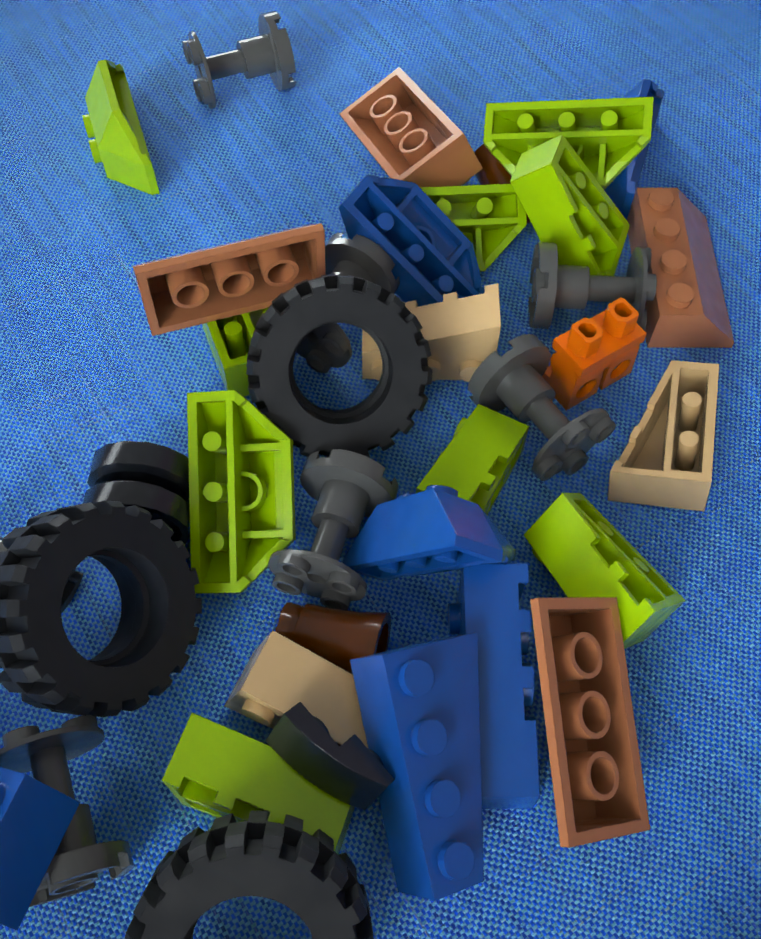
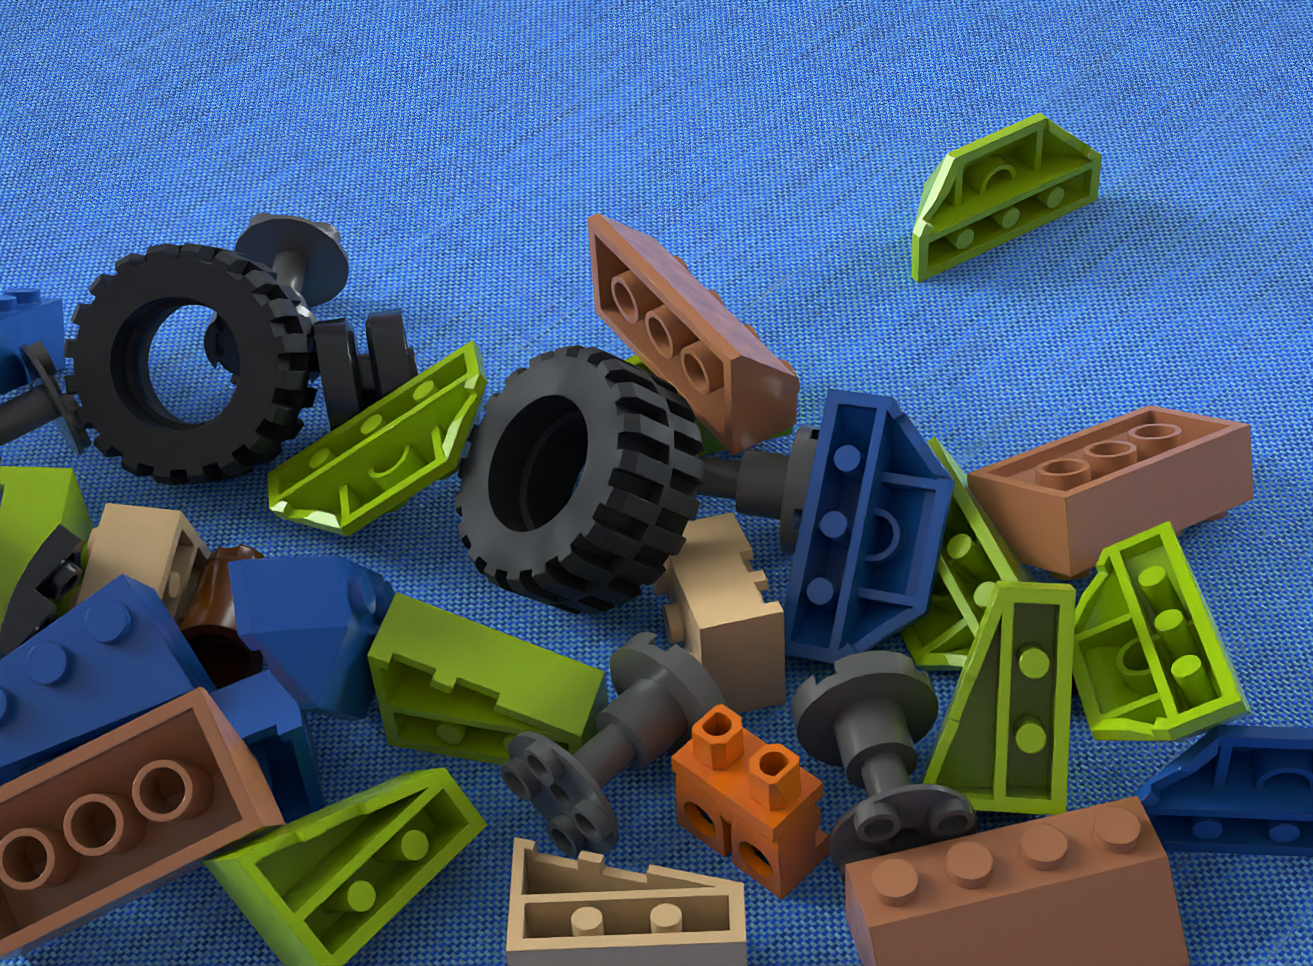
camera: 80 degrees right, 15 degrees down
dark grey piece [182,11,296,109] -> none
dark grey piece [268,449,399,610] -> none

